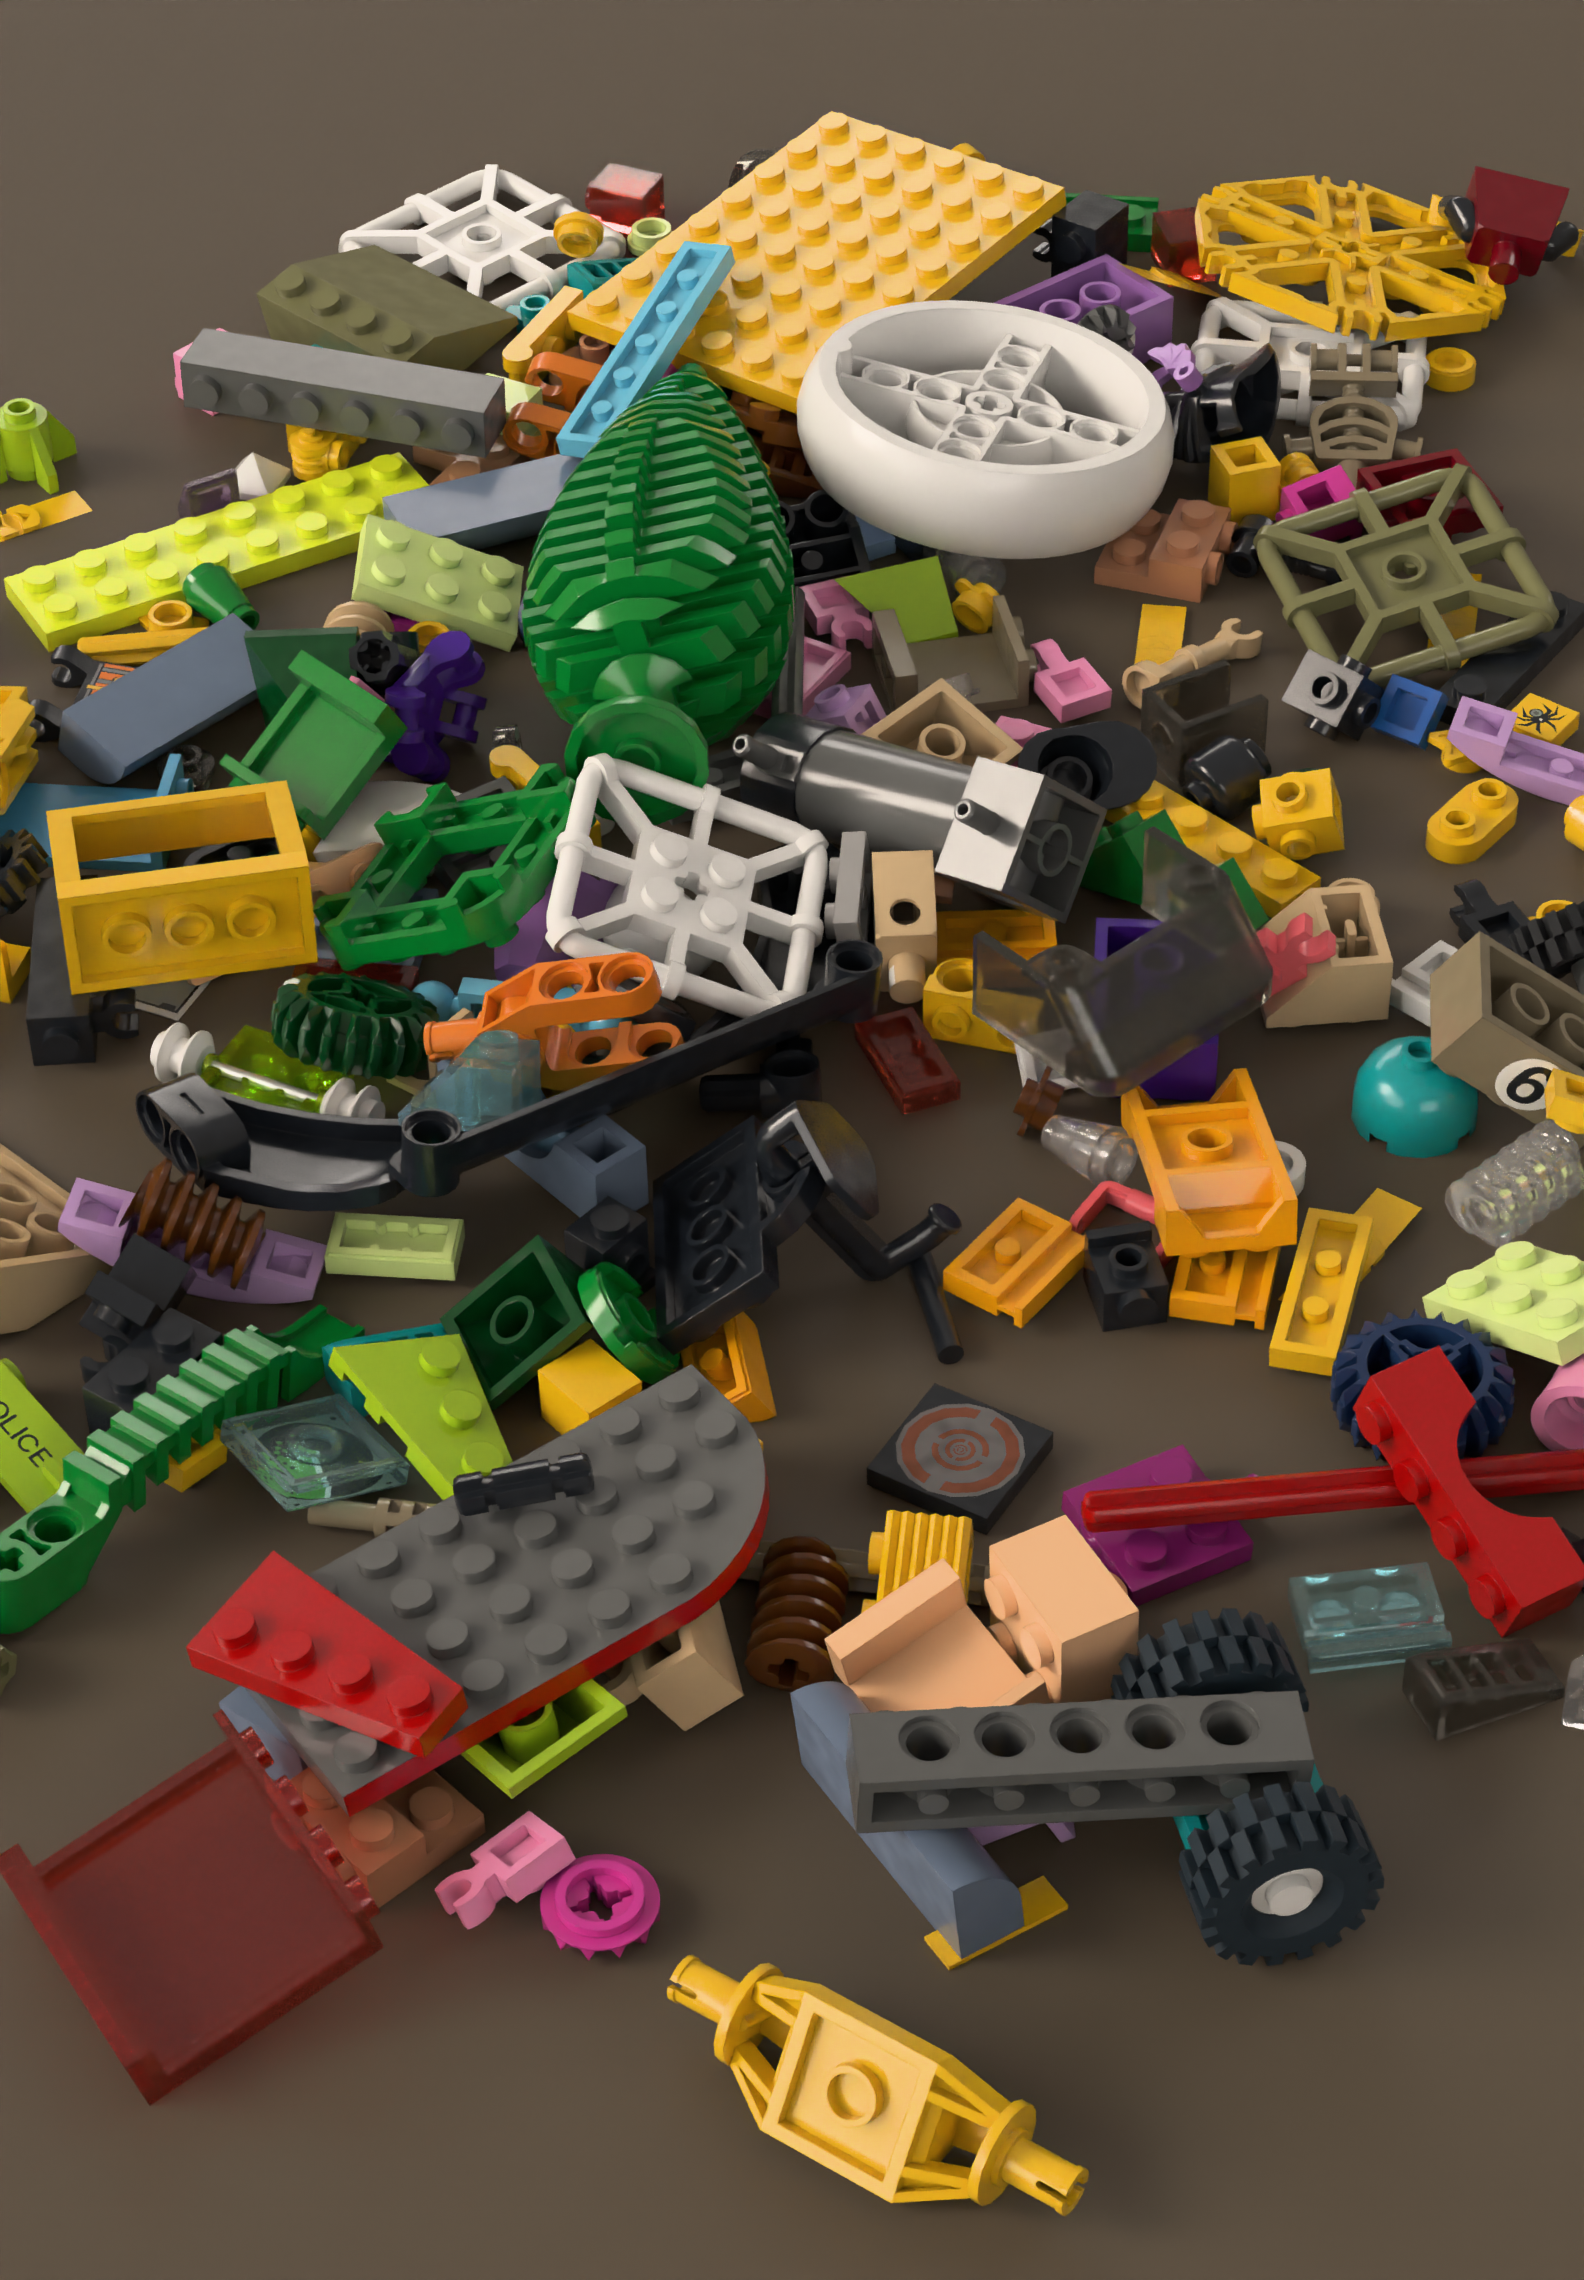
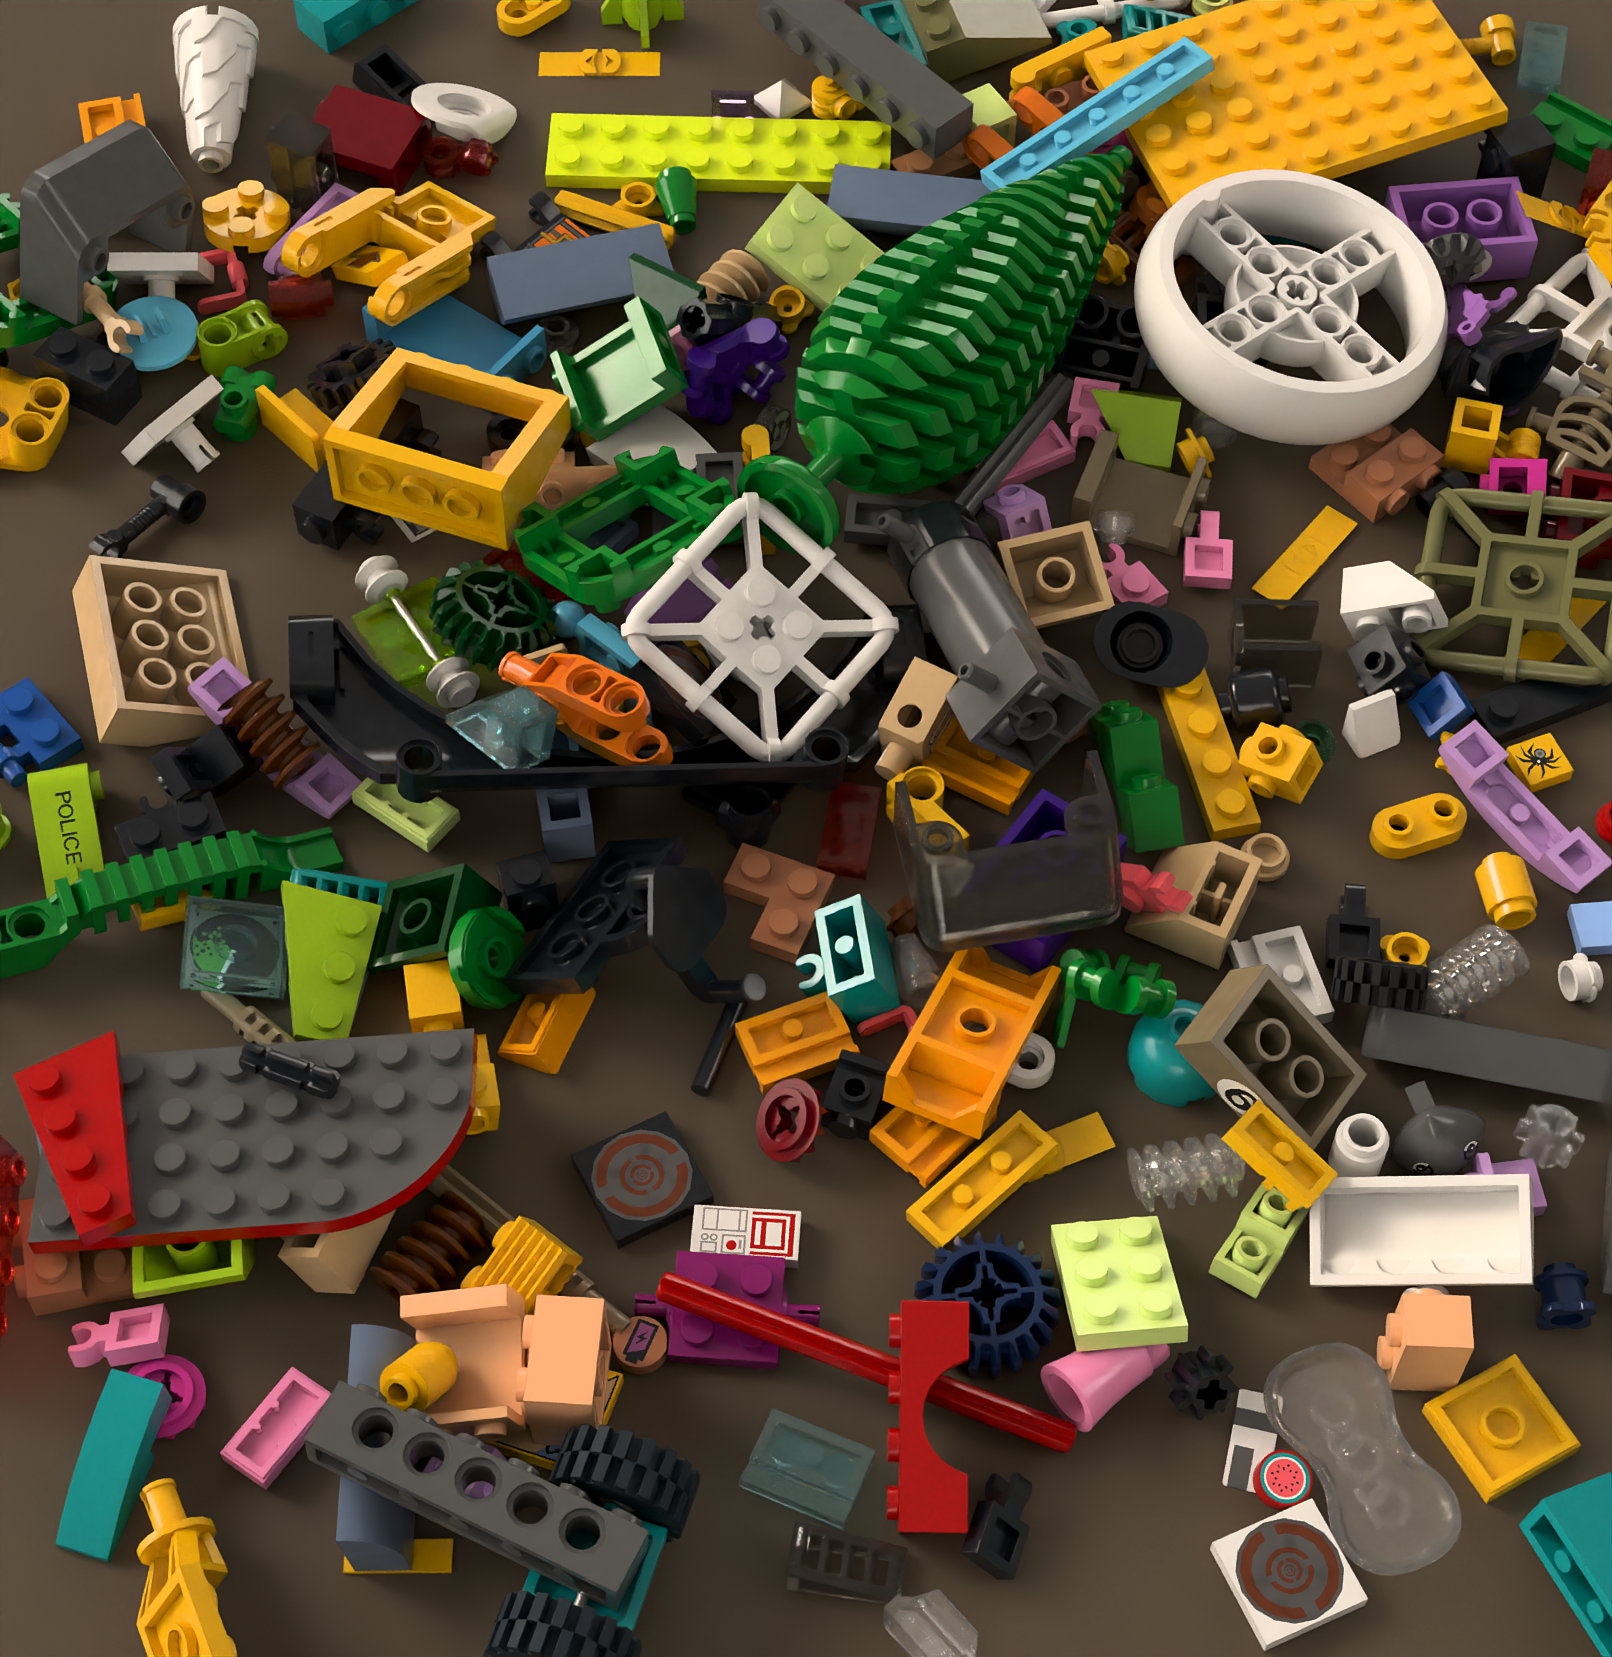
camera: 30 degrees right, 15 degrees up
light grey plate [824,831,872,942] -> none
tan piece [1122,618,1263,717] -> none
none -> teal slope [55,1368,172,1563]
none -> bright pink plate [220,1366,331,1490]
none -> yellow brick [379,1342,459,1412]
none -> white tile [690,1205,801,1268]
none -> nougat plate [723,843,835,964]
none -> dark red gear [756,1078,828,1163]
none -> teal brick [795,894,901,1024]
none -> green piece [1052,948,1177,1048]
none -> white slope [1340,561,1448,642]
none -> white slope [1342,689,1401,758]
none -> clear light blue plate [1515,21,1568,94]

